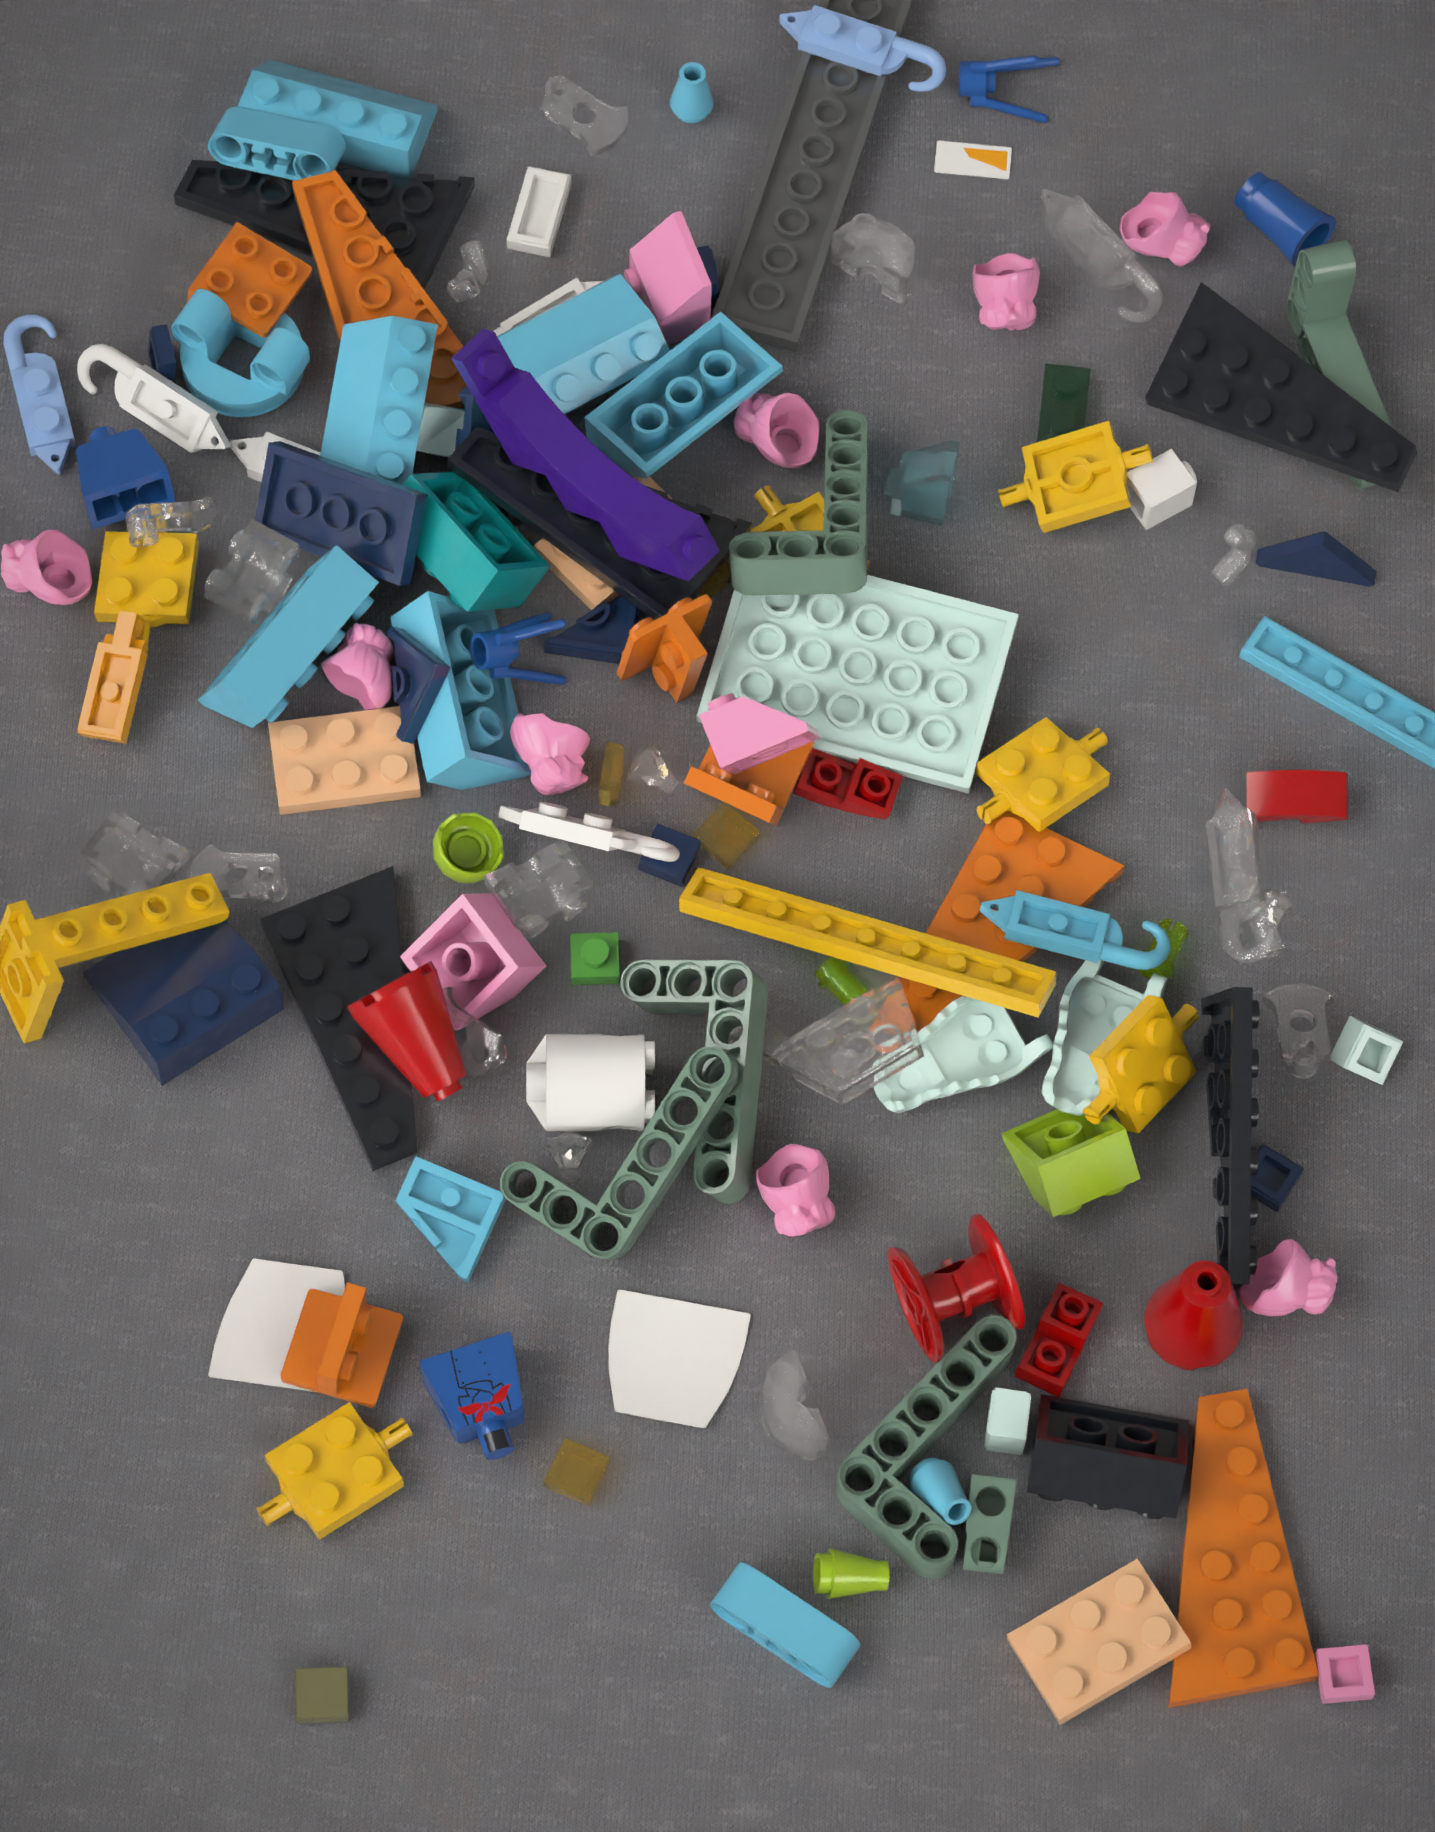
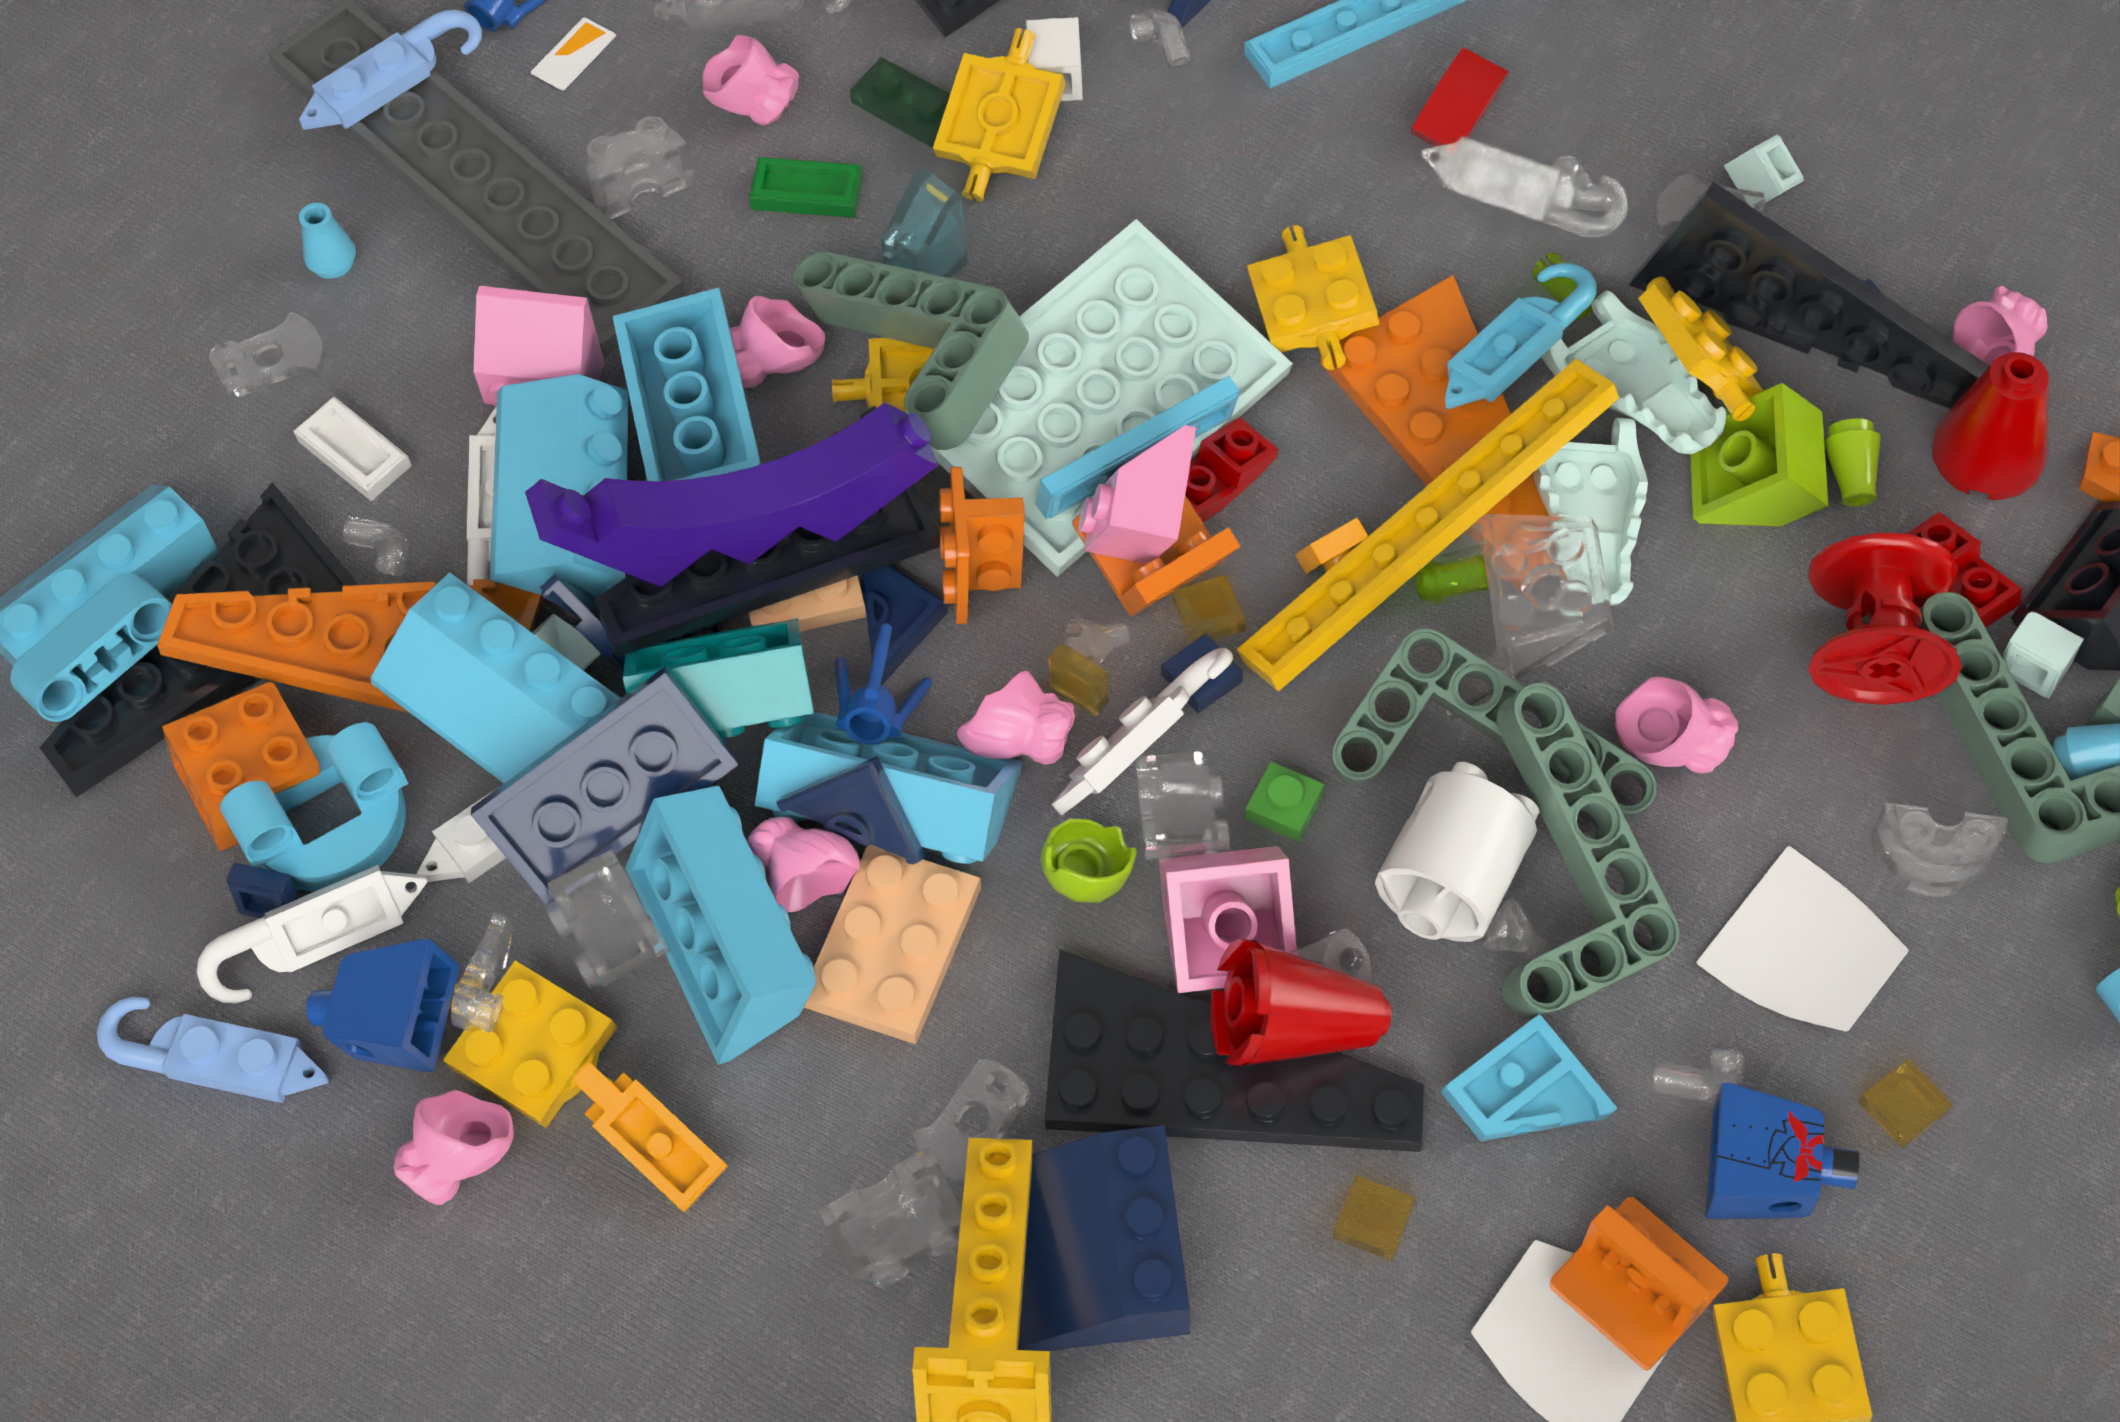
camera: 55 degrees left, 5 degrees down
none -> green tile [749,157,863,218]
none -> medium azure tile [1035,376,1240,519]
none -> light orange plate [1295,518,1368,574]
none -> clear yellow tile [1333,1175,1416,1261]
none -> clear arm [1652,1047,1746,1101]
none -> lime cone [1824,418,1881,507]

